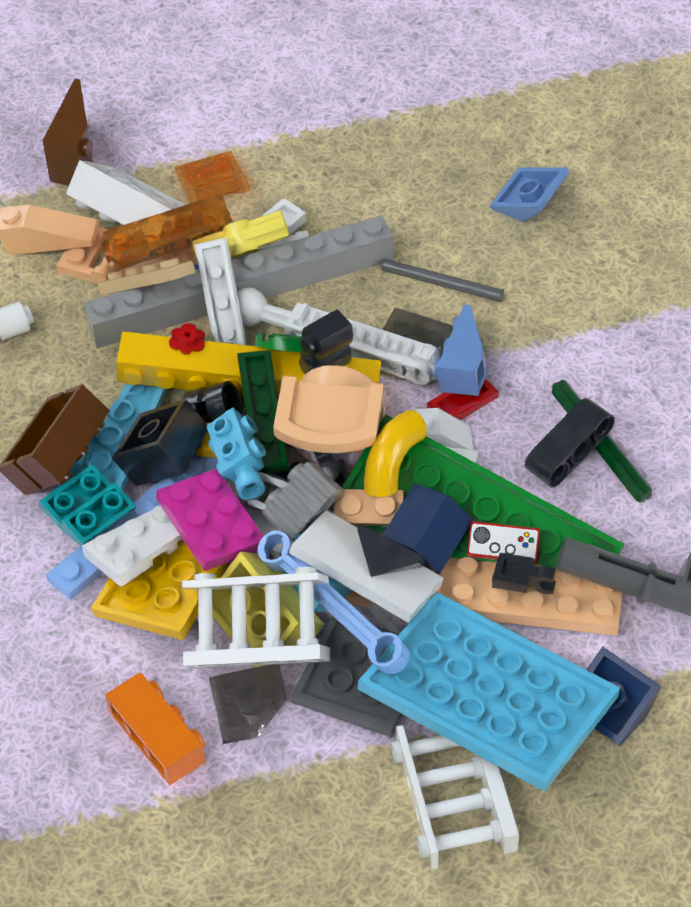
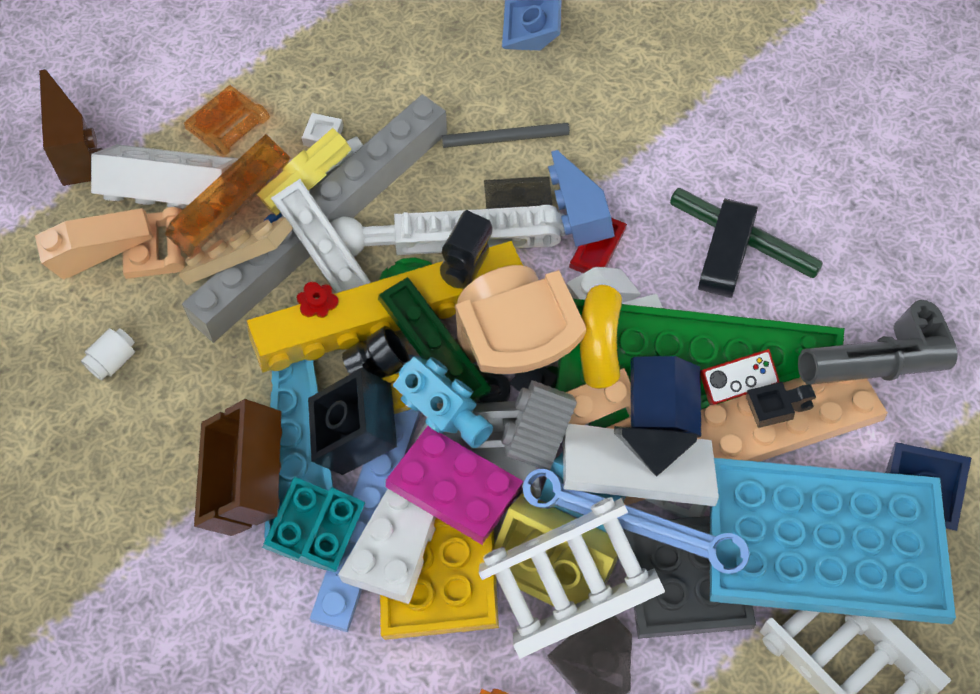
camera: 30 degrees left, 10 degrees up
green tile [255,333,302,353] -> none

